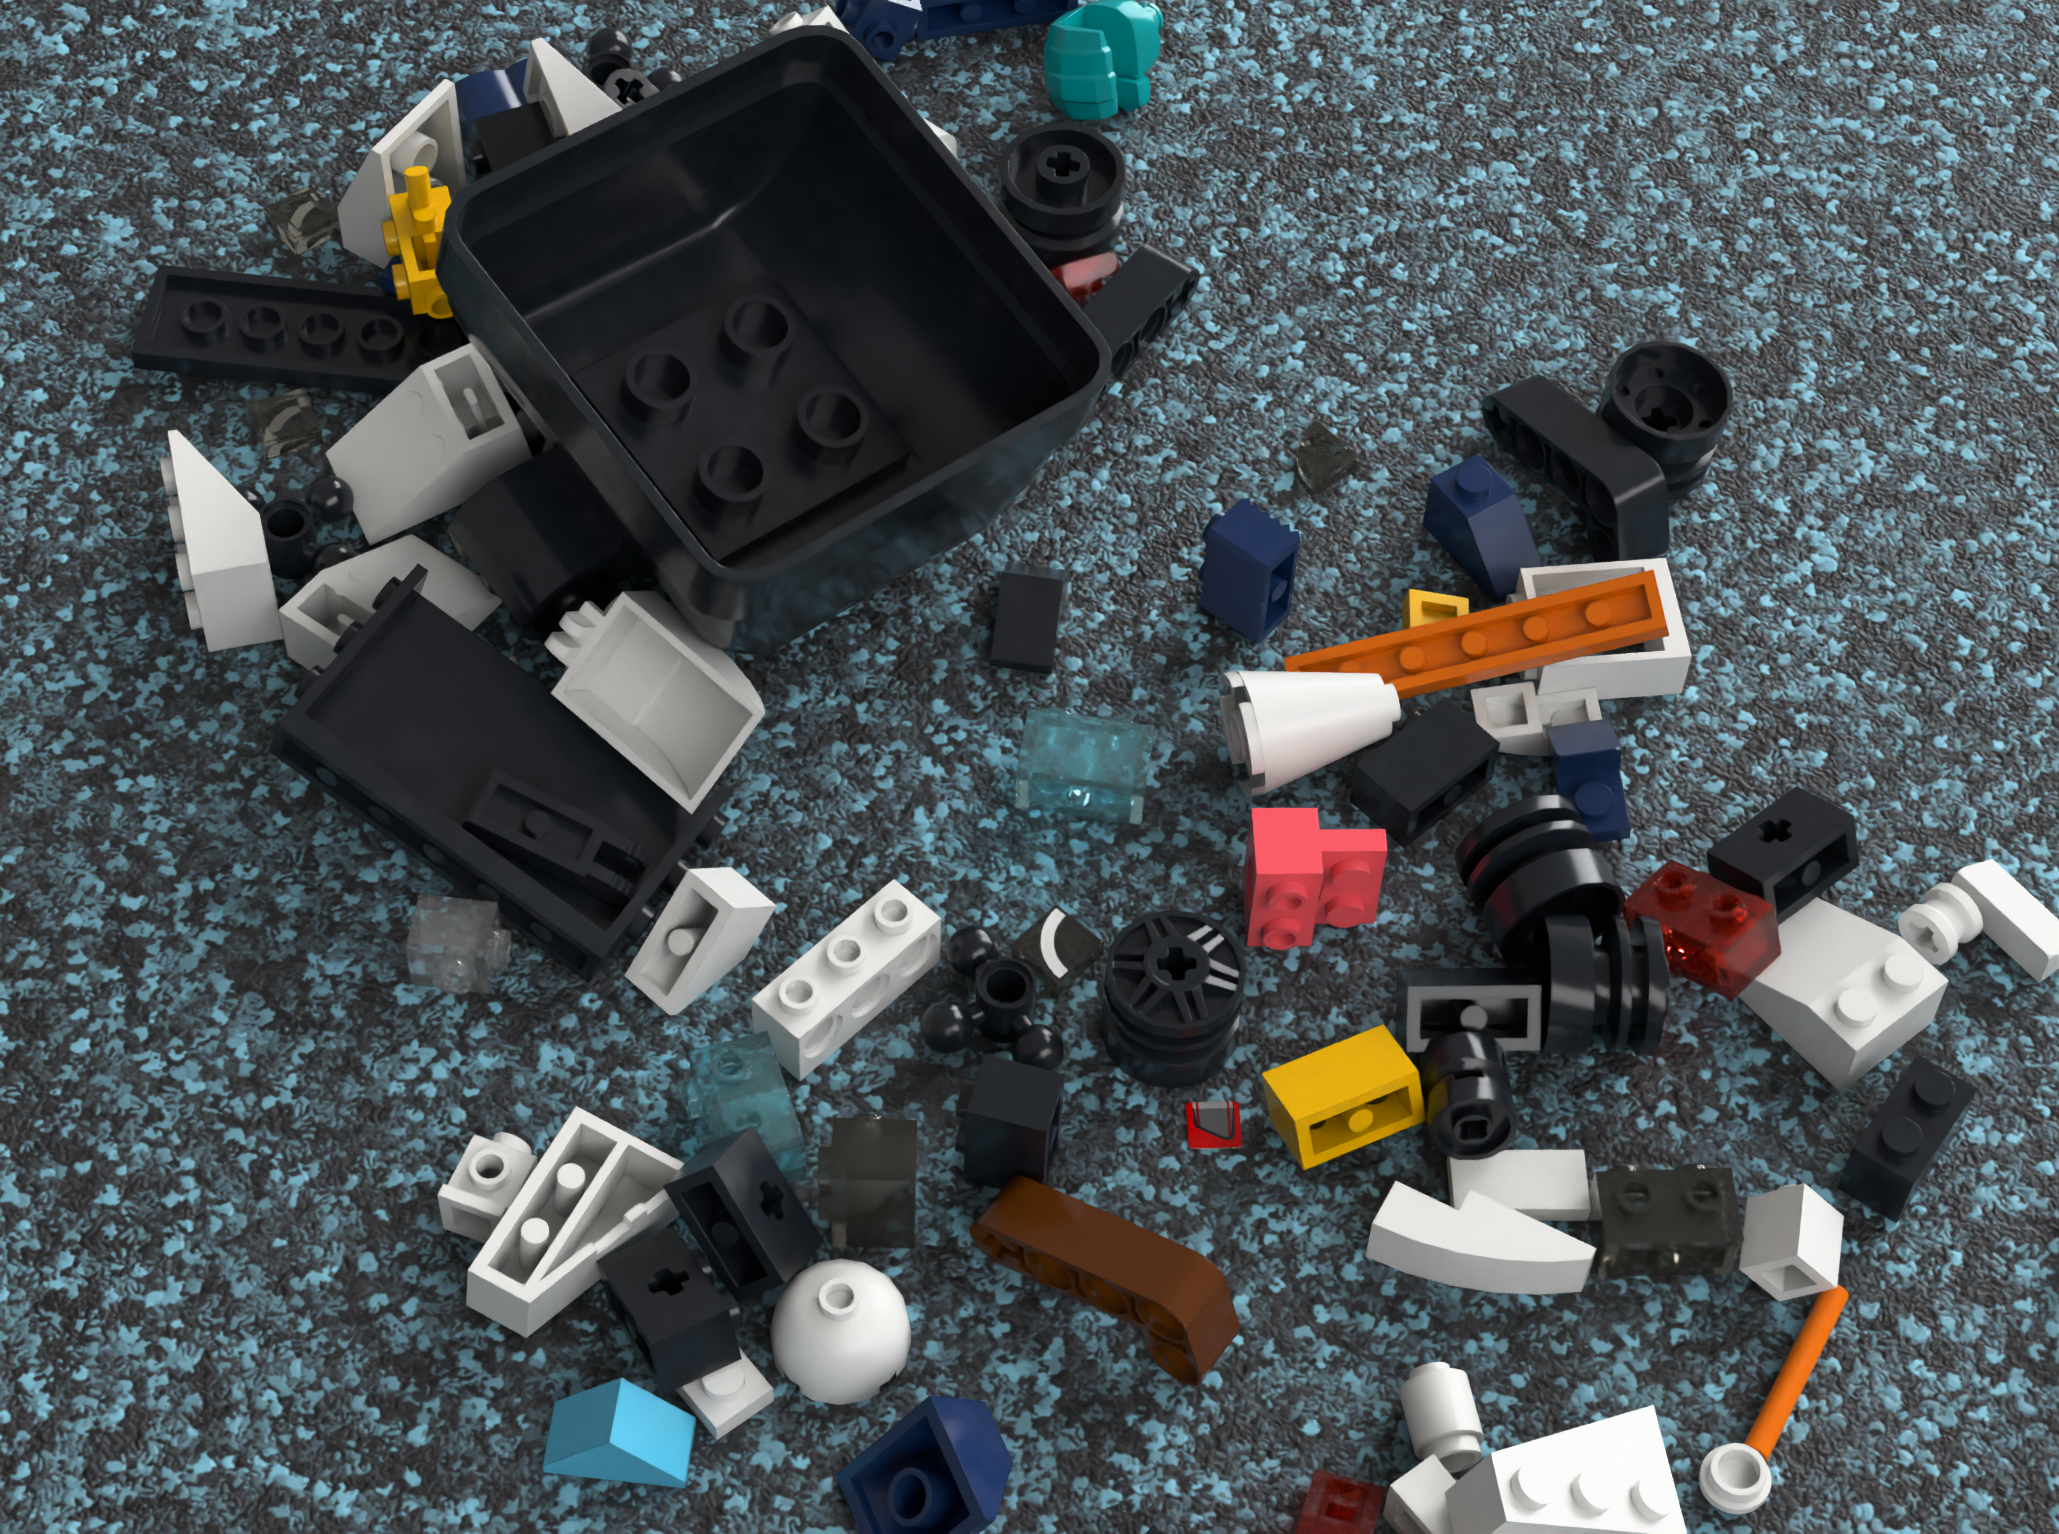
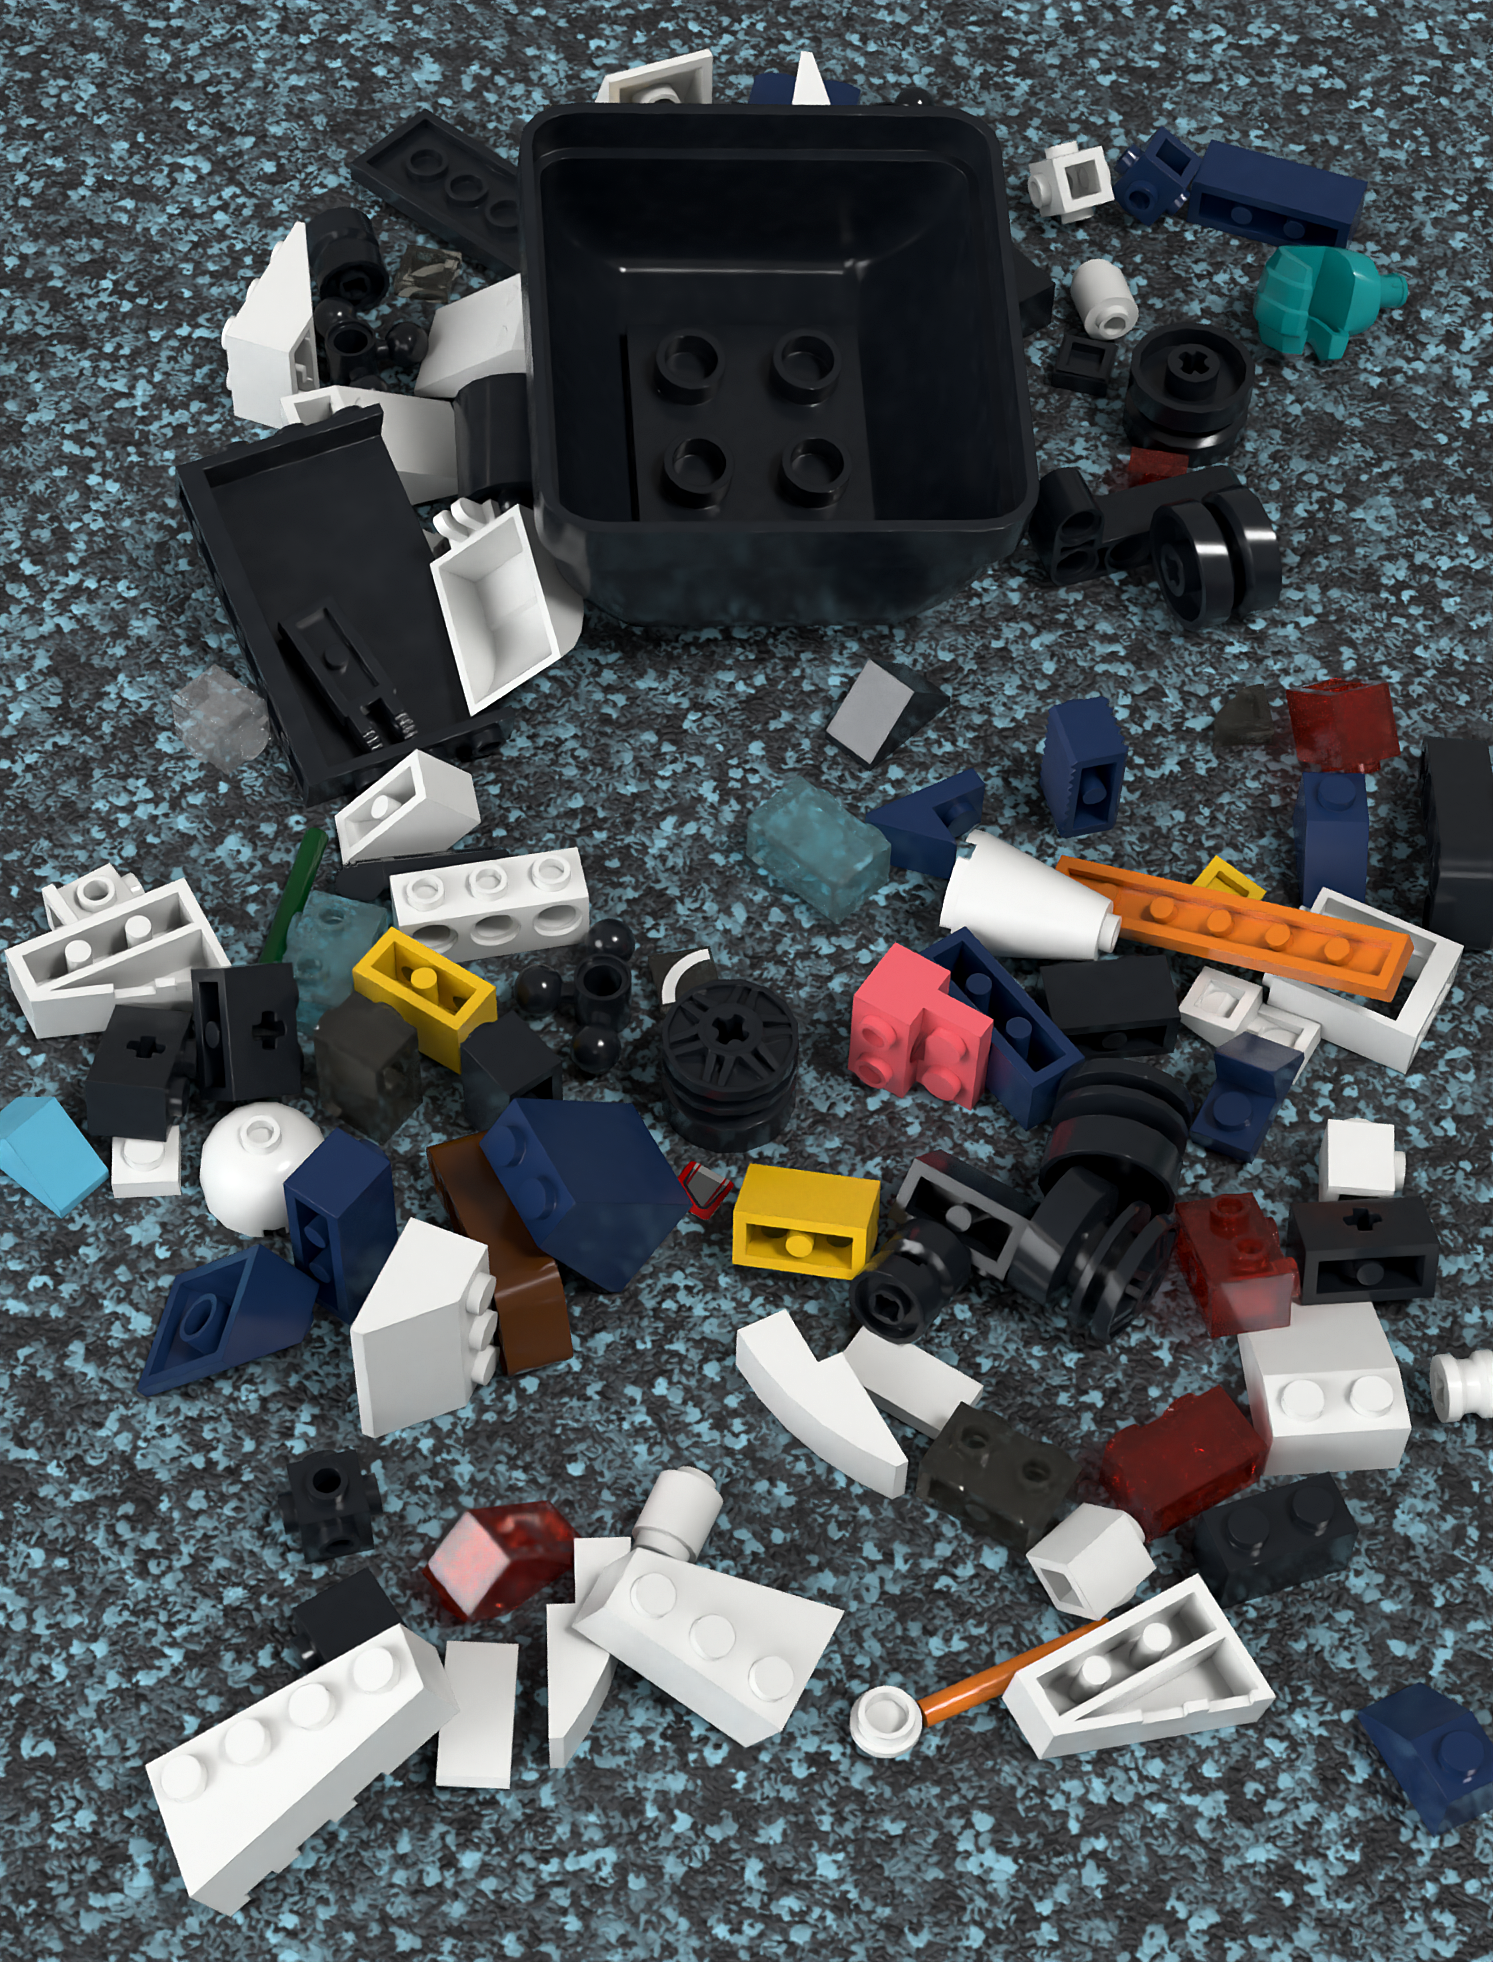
camera: 35 degrees right, 0 degrees up
none -> dark green bar [258,828,329,963]
none -> dark blue brick [283,1127,398,1325]
none -> black wheel [305,207,390,313]
none -> black hinge [332,845,510,902]
none -> white slope [350,1217,500,1438]
none -> yellow brick [352,926,498,1075]
none -> dark blue slope [479,1098,693,1292]
none -> dark blue slope [863,768,985,879]
none -> dark blue brick [917,926,1085,1132]
none -> white wedge [1002,1573,1276,1760]
none -> clear red brick [1099,1384,1269,1545]
none -> black wheel [1150,484,1282,632]
none -> clear red brick [1285,677,1401,774]
none -> white brick [1319,1118,1406,1202]

